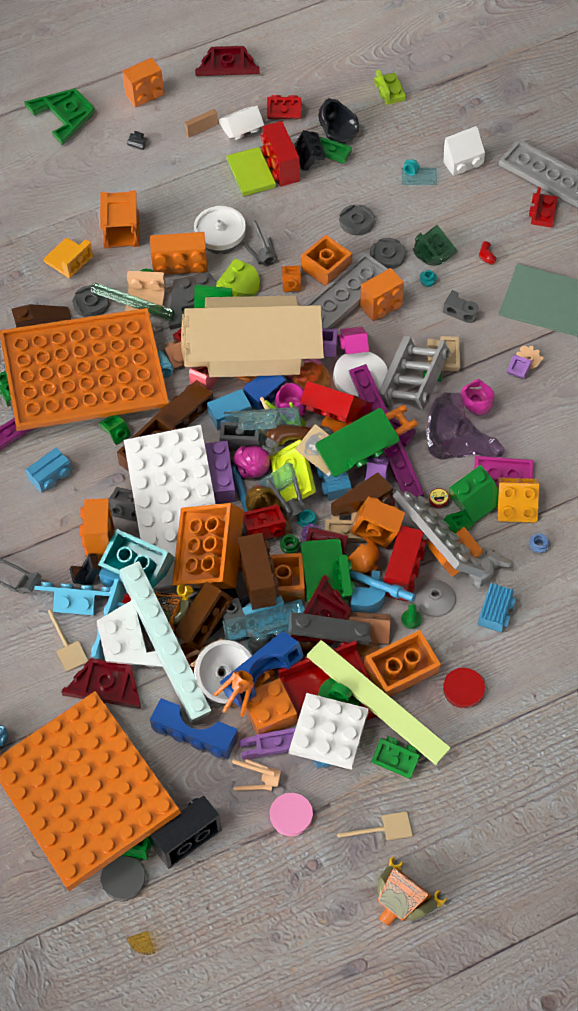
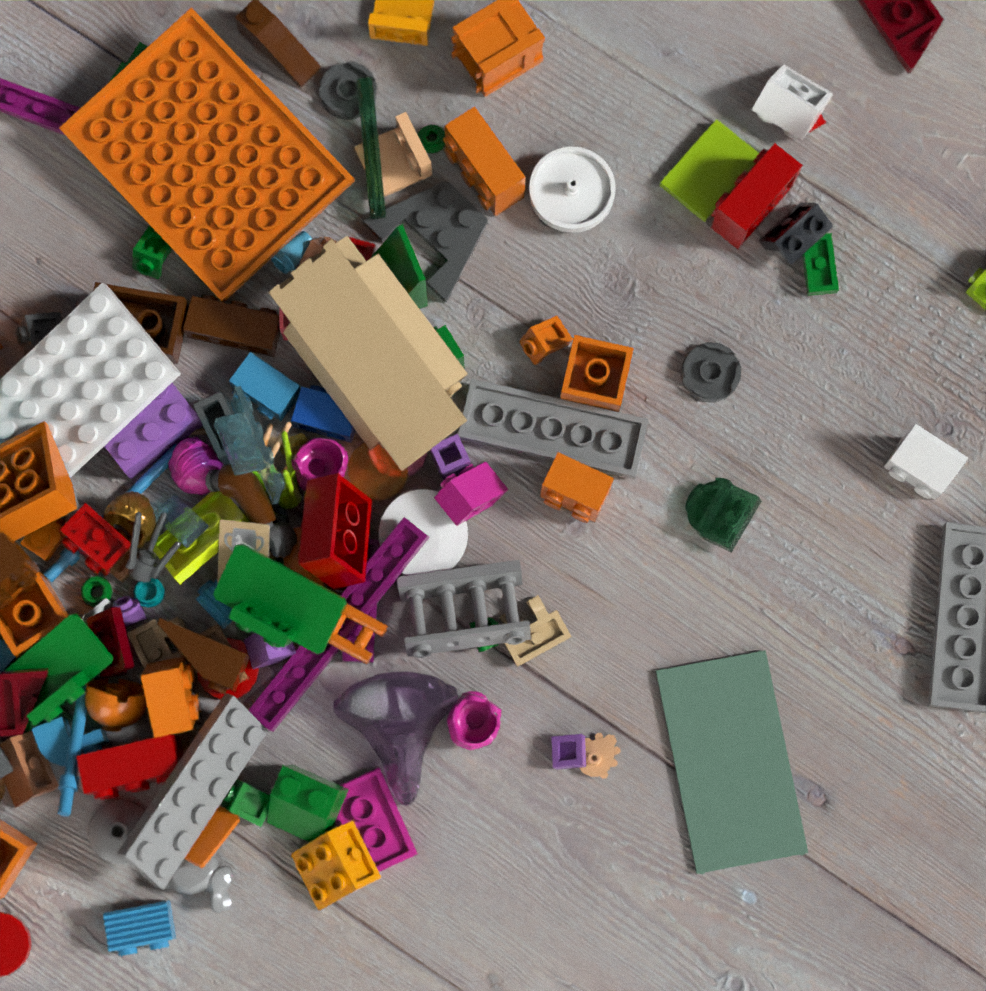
camera: 55 degrees right, 20 degrees up
dark azure brick [25,447,72,492] -> none
medium nougat tile [185,109,218,138] -> none
lime slope [216,258,260,297] -> none
dark grey plant [242,220,277,266] -> none
red bracket [267,95,302,119] -> none
black piece [318,98,360,144] -> none
dark grey tile [370,238,406,269] -> none
clear light blue tile [401,168,437,185] -> none
green plate [401,604,422,629] -> none
teal plate [403,159,420,176] -> none
teal plate [419,270,437,287] -> none
tile [429,488,449,508] -> none
dark grey leg [443,290,479,323] -> none
red arm [479,241,496,265] -> none
red bracket [529,187,558,228] -> none
medium blue plate [529,533,549,553] -> none

